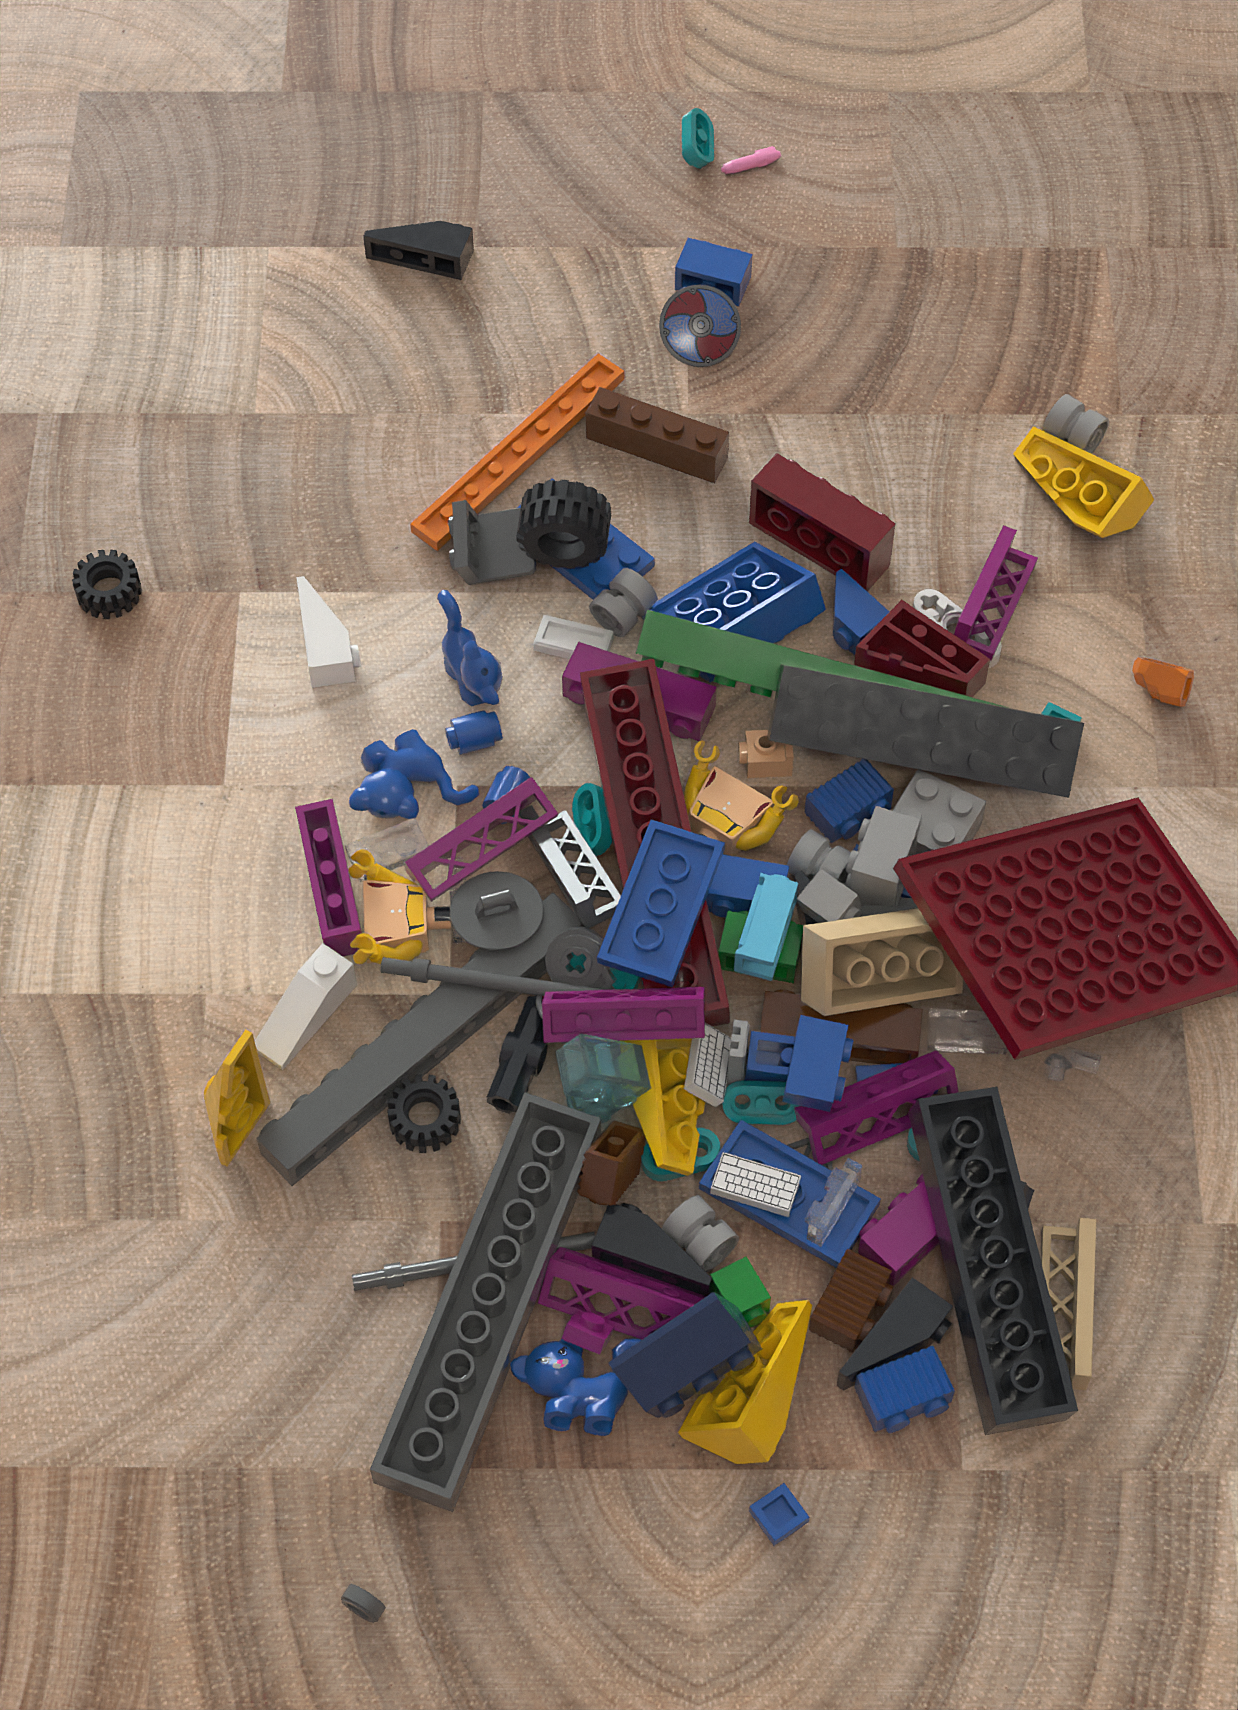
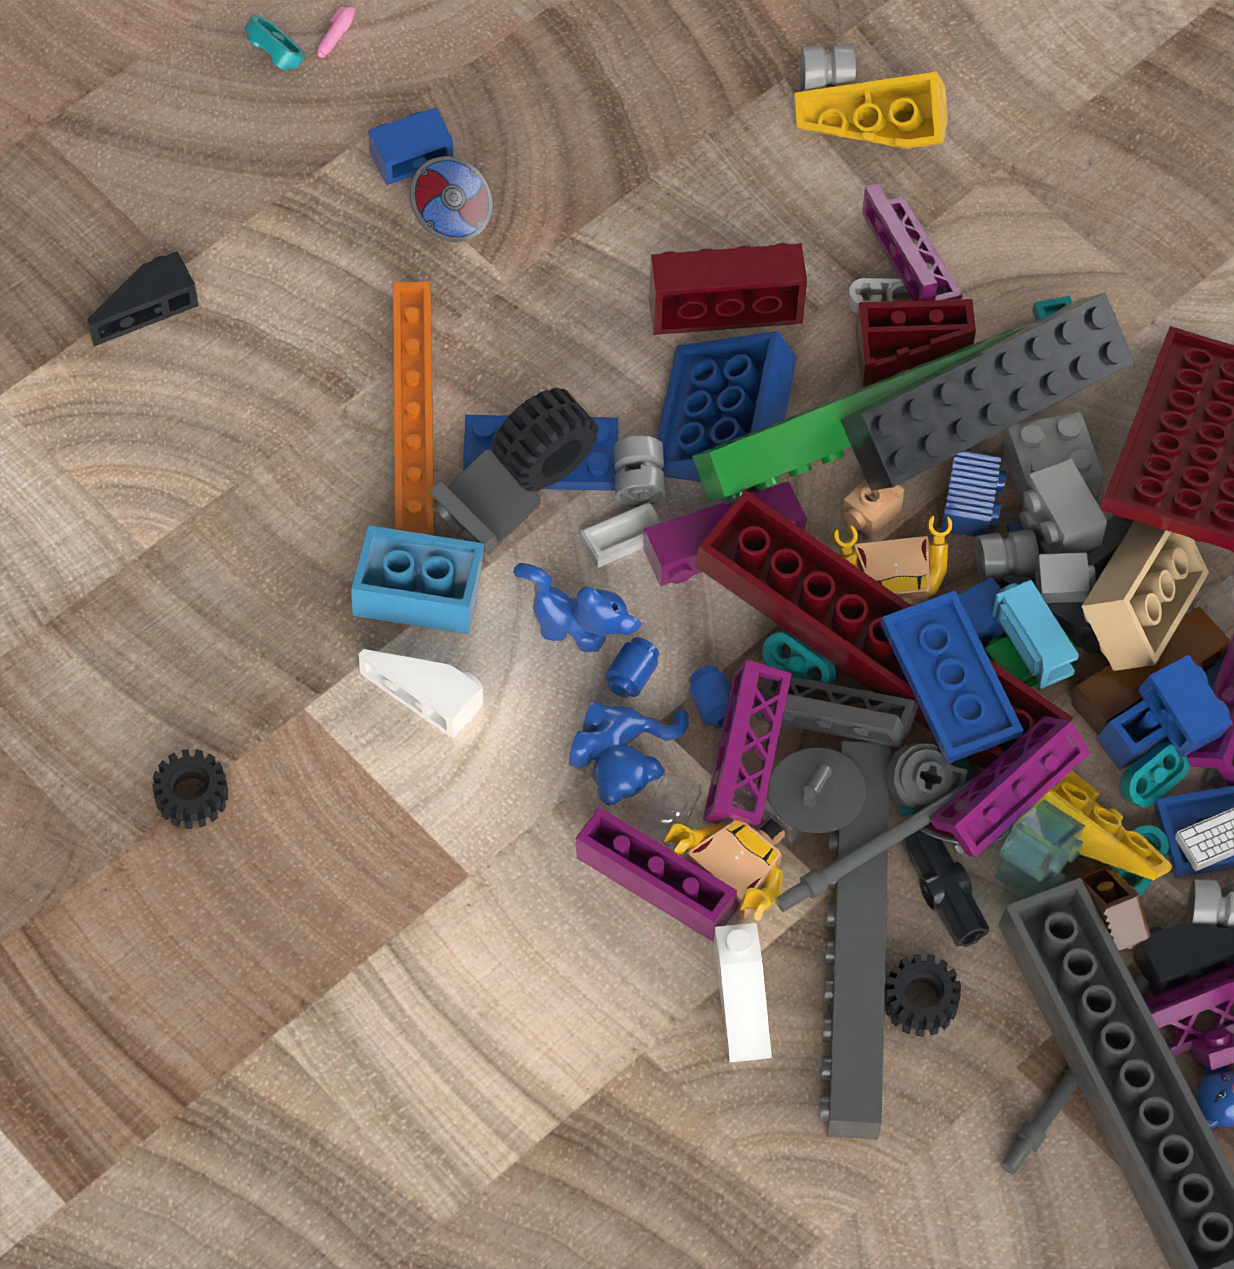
camera: 45 degrees left, 0 degrees up
yellow wedge [204,1029,270,1167] -> none
reddish brown brick [585,387,729,484] -> none
white tile [684,1023,731,1107] -> none
light grey tile [727,1020,750,1087] -> none
blue slope [833,569,890,655] -> none
orange rock [1132,657,1194,707] -> none
none -> dark azure slope [351,525,484,634]

